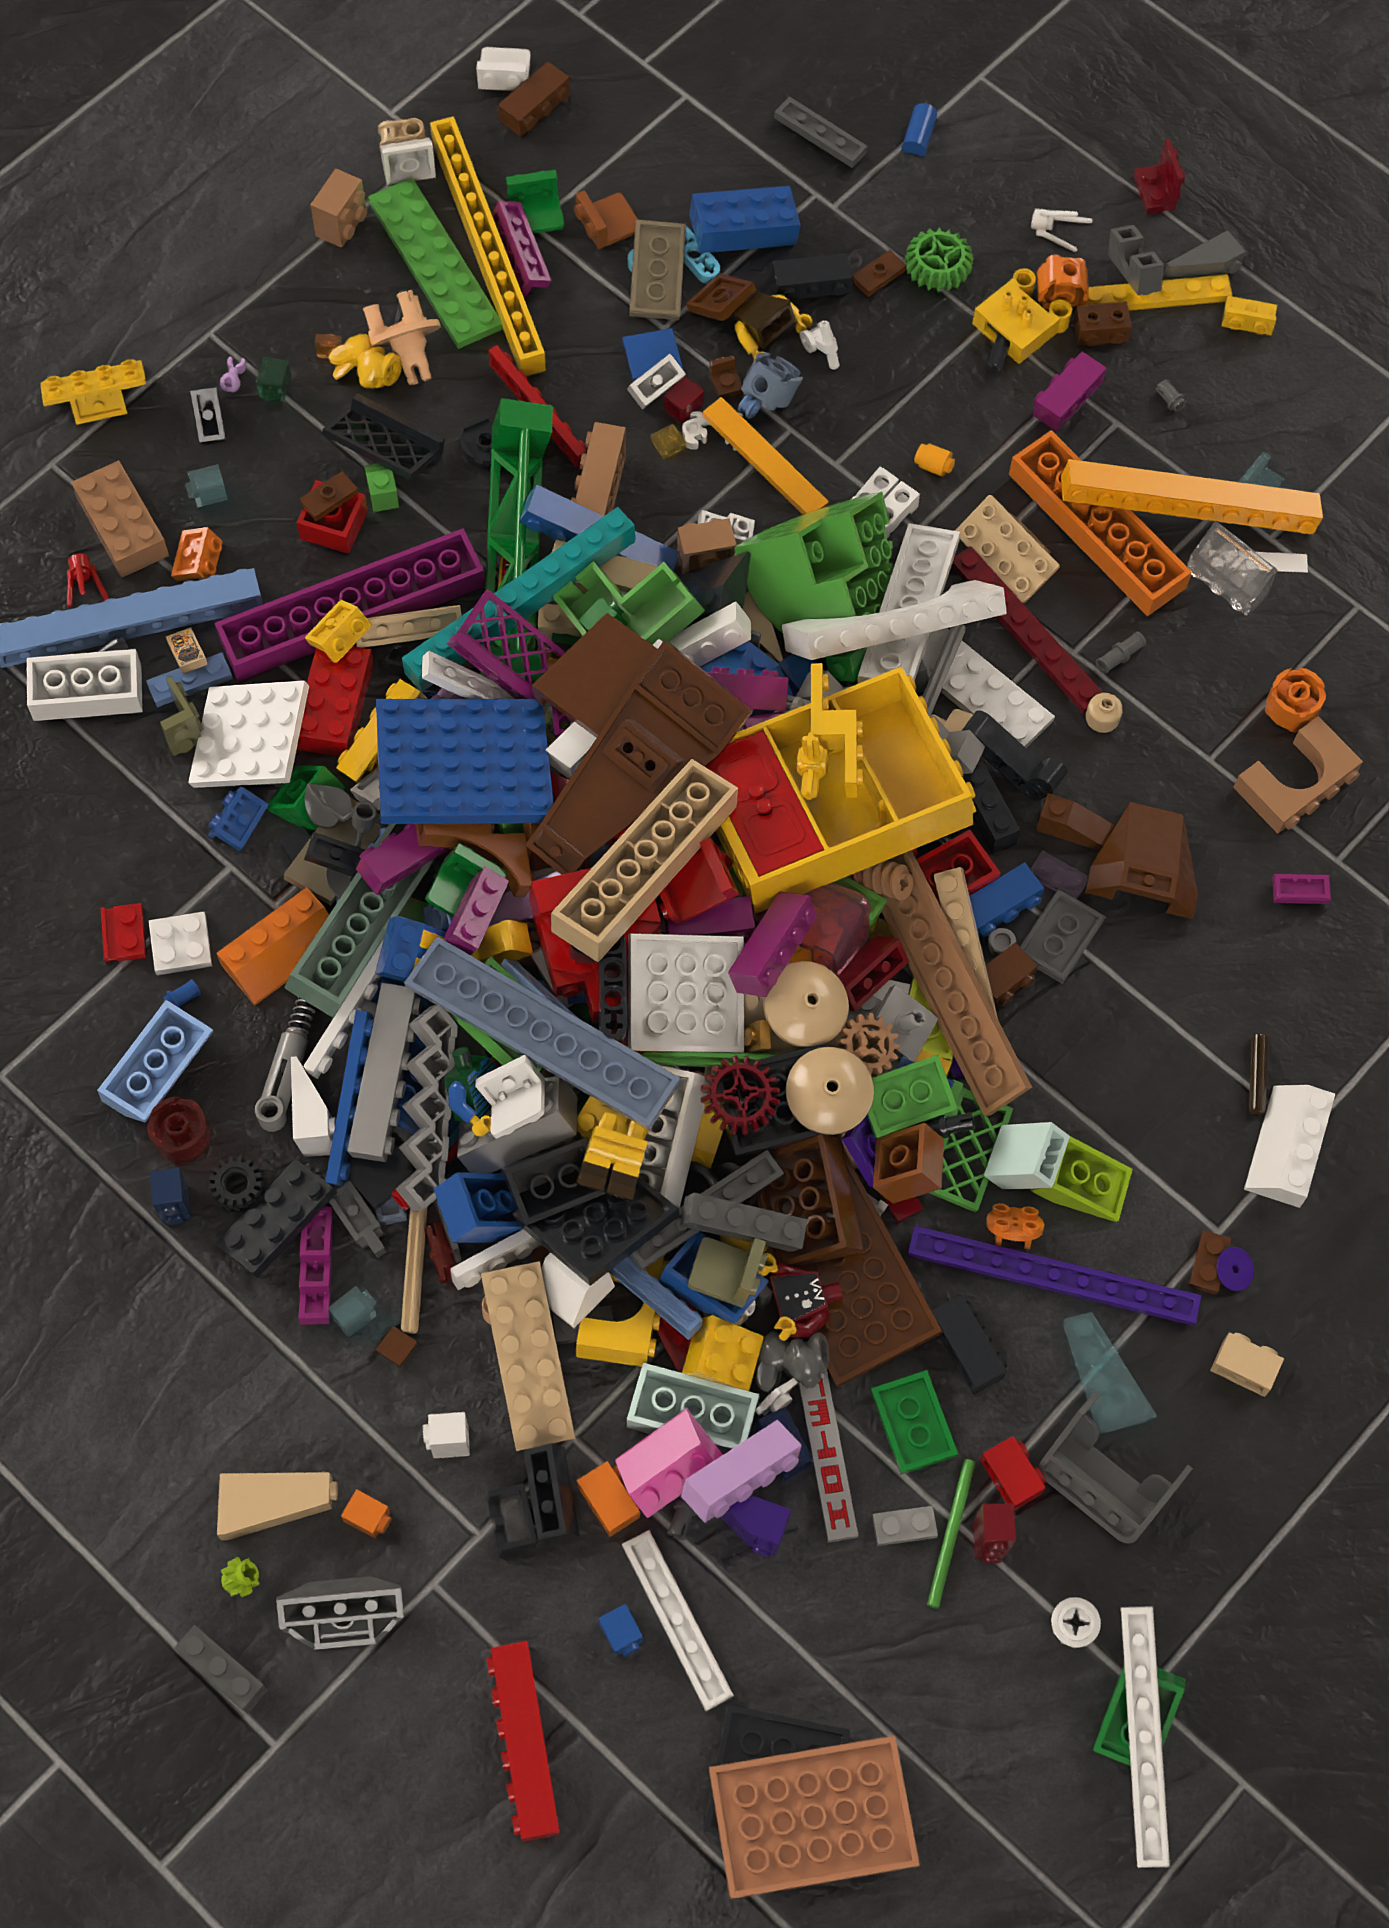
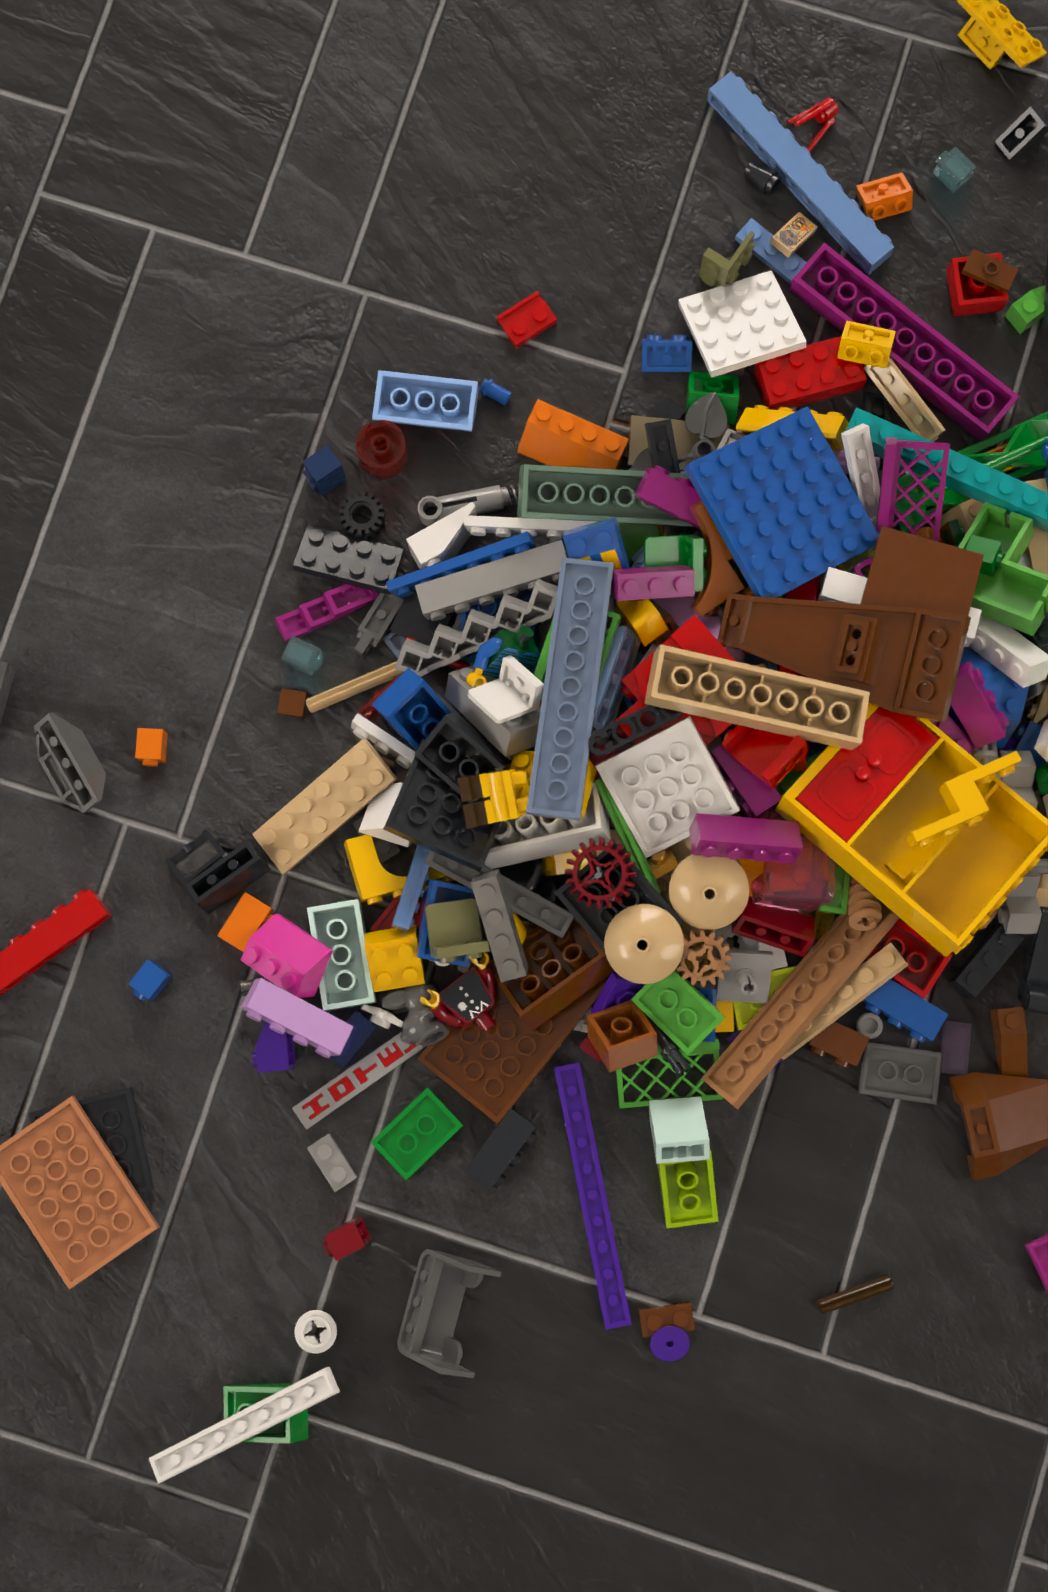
camera: 70 degrees right, 15 degrees up
white brick [27,649,143,721] -> none
medium nougat brick [71,460,169,578] -> none
white plate [149,912,212,975] -> none
tan slope [217,1472,338,1541] -> none
lime gear [221,1557,259,1597] -> none
white brick [423,1412,470,1458] -> none
white tile [622,1530,734,1711] -> none
yellow axle [797,732,828,800] -> none
bright green piece [927,1459,976,1609] -> none
red brick [980,1436,1046,1510] -> none
orange plate [986,1204,1045,1249] -> none
clear light blue wing [1062,1312,1157,1434] -> none
tan brick [1210,1332,1284,1397] -> none
white slope [1244,1085,1335,1208] -> none

